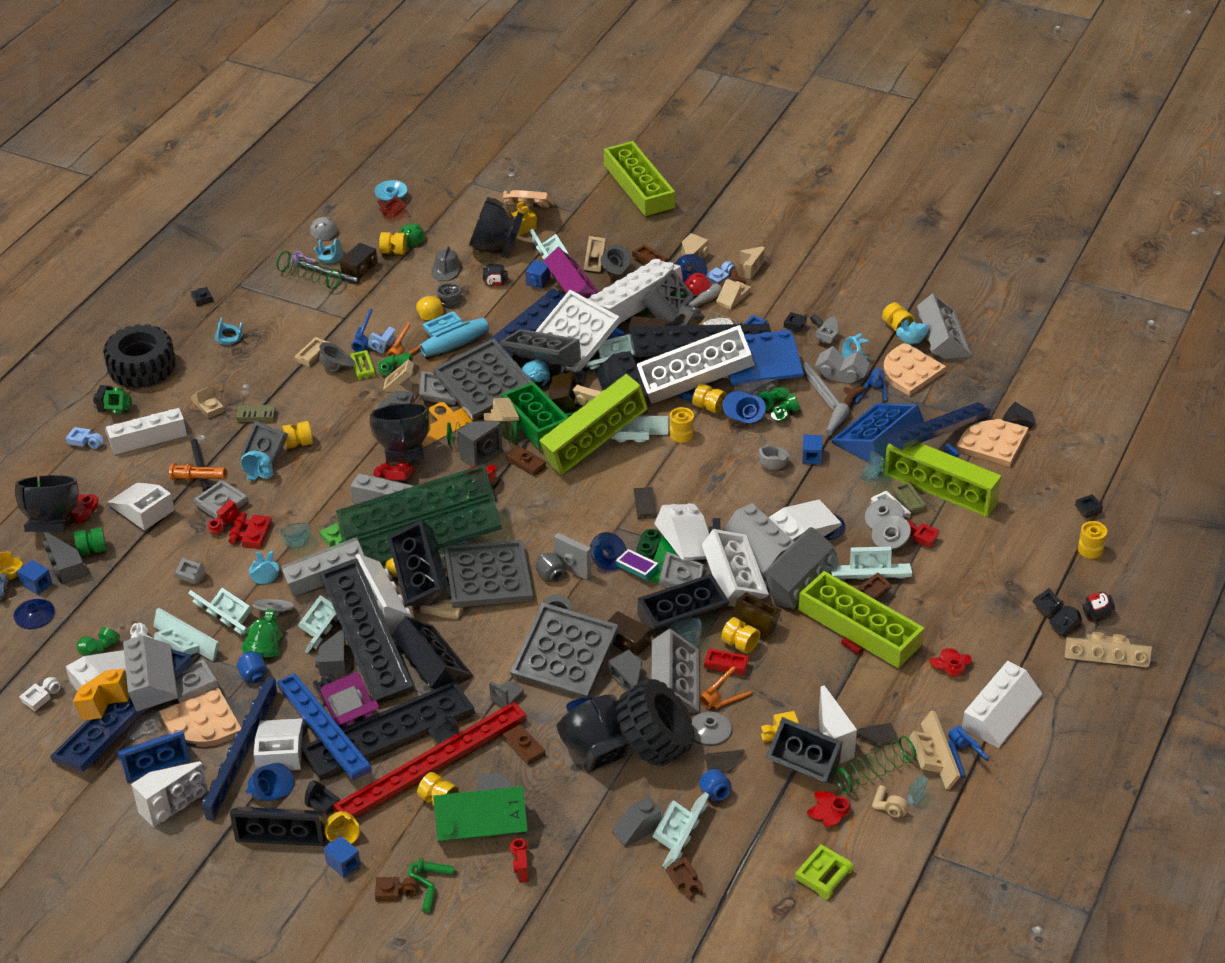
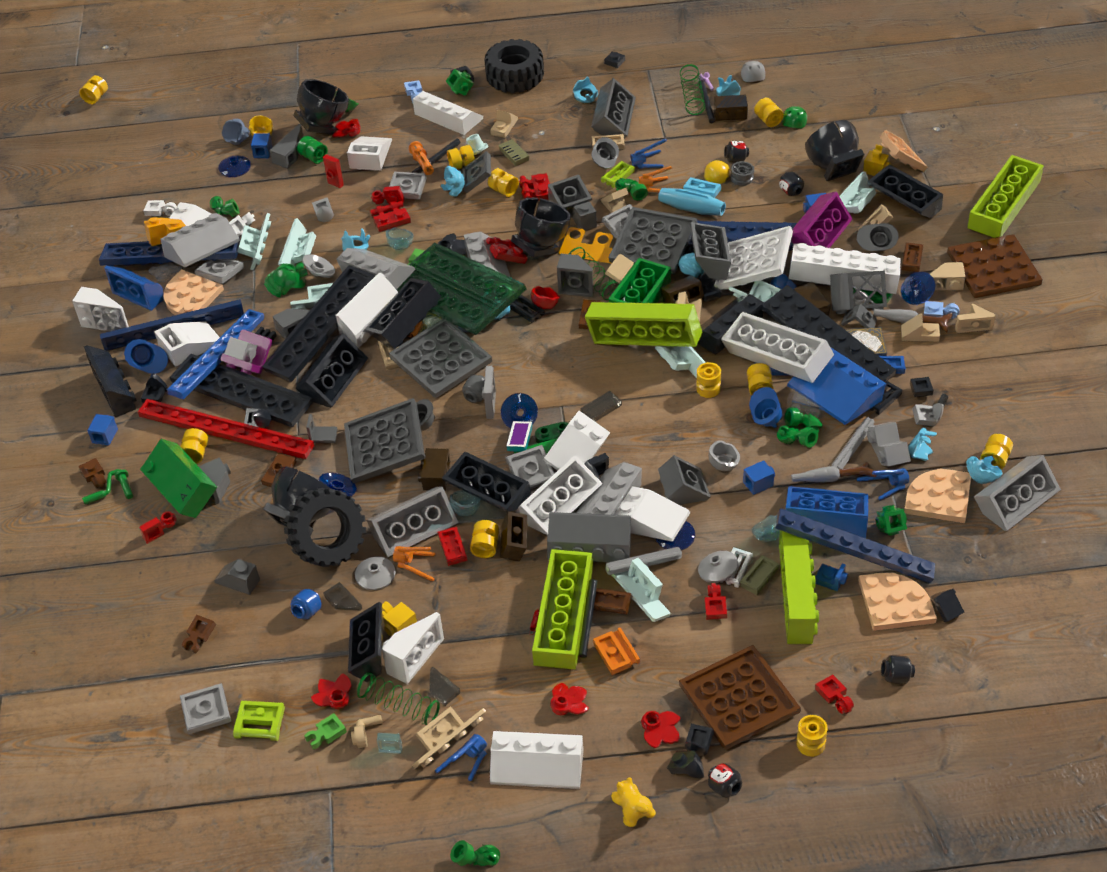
camera: 60 degrees right, 5 degrees up
blue head [237,651,268,684] -> none
yellow hair [324,811,360,845] -> none
light blue bracket [367,326,396,354] -> none
medium azure dish [375,180,407,201] -> none
clear red bracket [377,195,407,219] -> none
dark grey piece [432,246,461,281] -> none
dark grey slope [609,650,642,692] -> none
light aqua bracket [652,792,709,869] -> none
red helmet [684,273,711,296] -> none
light grey dish [872,516,911,550] -> none
tan bracket [1065,632,1152,667] -> none
black plate [1075,494,1103,517] -> none
none -> light grey plate [180,683,231,734]
none -> bright green plate [304,713,347,750]
none -> red plate [323,154,344,188]
none -> black plate [437,233,467,257]
none -> yellow wheel [447,145,475,170]
none -> green arm [450,840,500,866]
none -> light aqua piece [466,134,488,155]
none -> red plate [519,173,550,201]
none -> dark grey slope [548,175,592,209]
none -> dark grey slope [591,78,636,138]
none -> orange plate [593,628,640,675]
none -> light grey axle [605,547,682,575]
none -> yellow animal [611,777,656,827]
none -> red plate [641,711,680,748]
none -> dark grey slope [658,455,711,505]
none -> reddish brown plate [679,645,801,750]
none -> black head [724,141,749,163]
none -> red plate [815,675,854,714]
none -> black slope [867,164,943,218]
none -> green brick [875,505,907,535]
none -> black head [881,655,915,684]
none -> reddish brown plate [947,234,1043,298]

